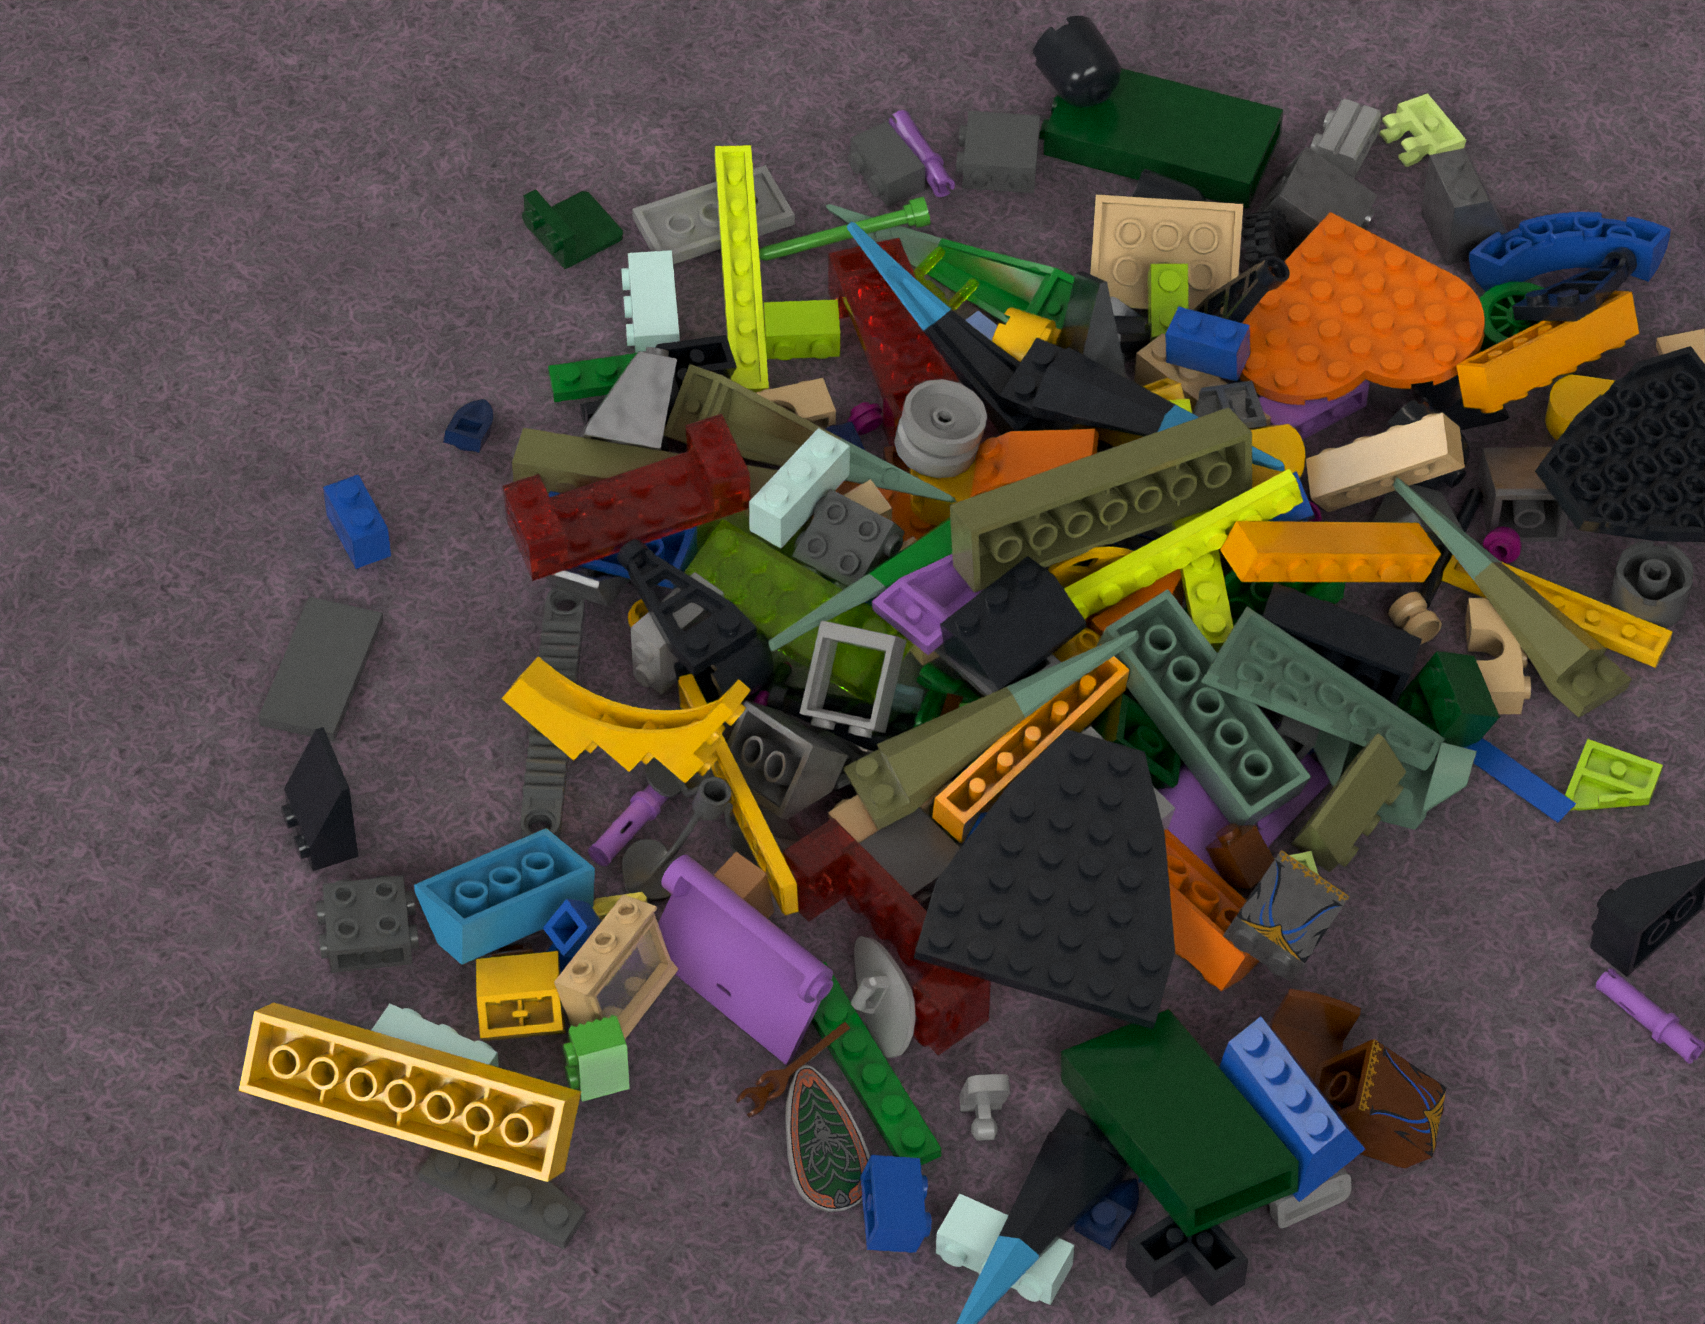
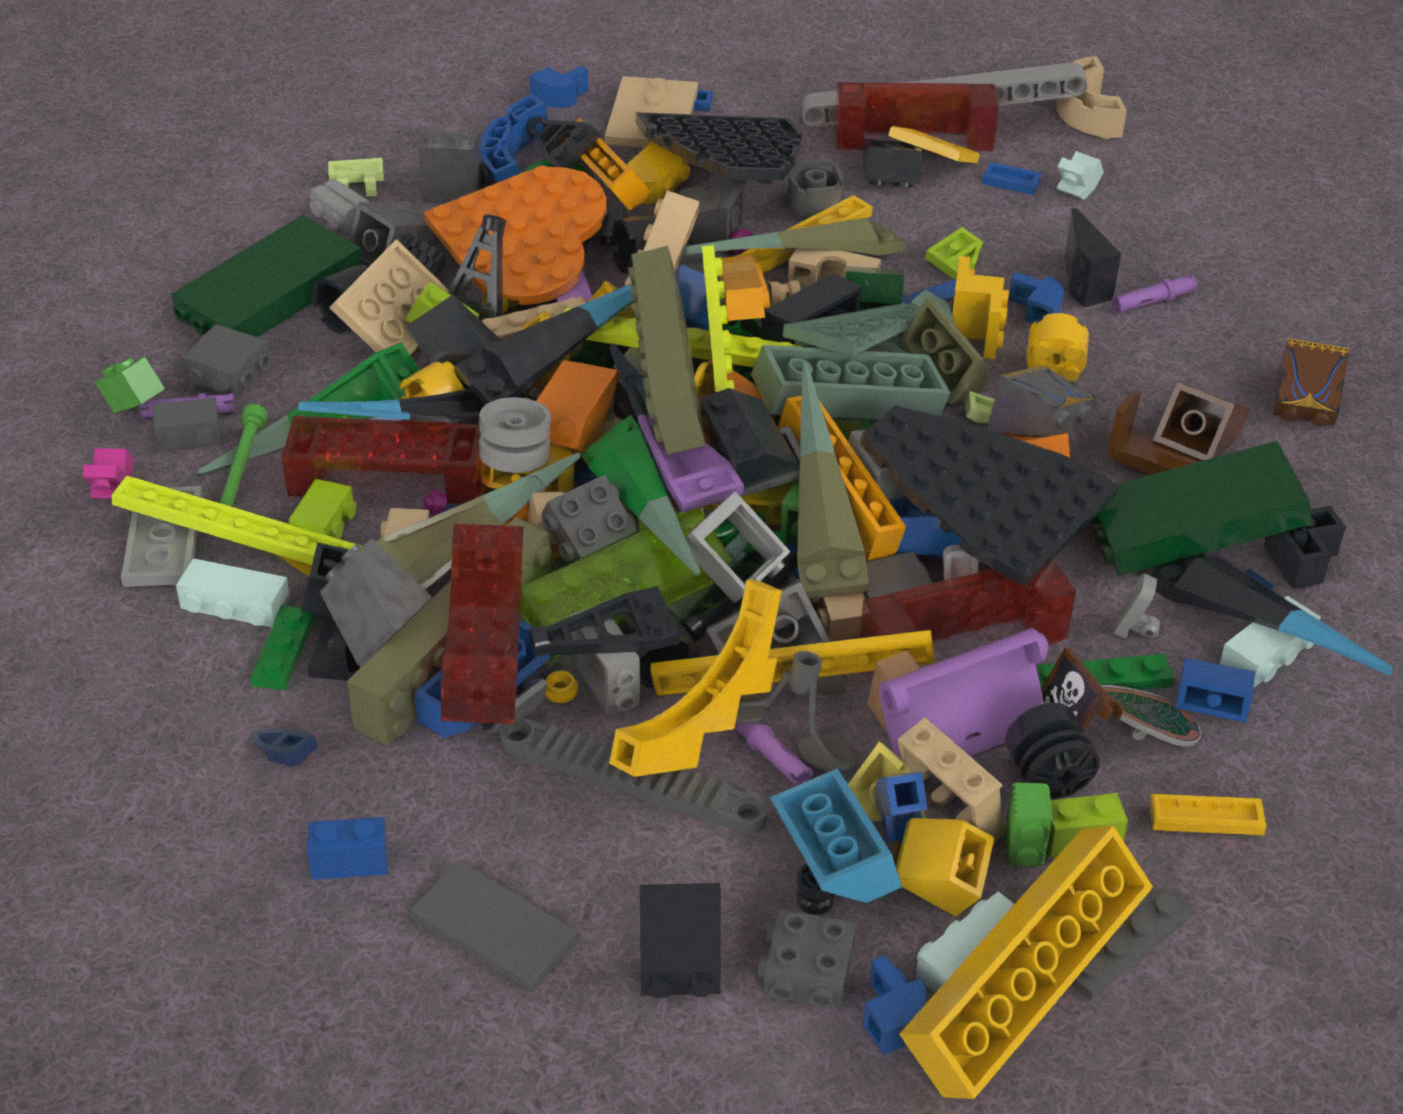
camera: 70 degrees left, 10 degrees down
dark green bracket [522,189,623,269] -> none
light aqua brick [749,428,850,548] -> none
light grey shield [851,936,916,1058] -> none
black cylinder [1033,15,1121,108] -> none
blue brick [1165,306,1250,381] -> none
dark grey slope [1192,380,1267,428] -> none
reddish brown brick [1205,823,1275,888] -> none
blue slope [1219,1016,1365,1202] -> none
none -> dark pink brick [83,448,134,499]
none -> bright green brick [94,357,165,413]
none -> blue brick [863,955,926,1055]
none -> yellow bracket [952,256,1009,359]
none -> black wheel [1005,703,1100,800]
none -> blue brick [1008,272,1064,324]
none -> yellow brick [1026,313,1089,382]
none -> lime brick [1047,793,1128,857]
none -> yellow plate [1149,794,1266,835]
none -> reddish brown slope [1273,338,1349,426]

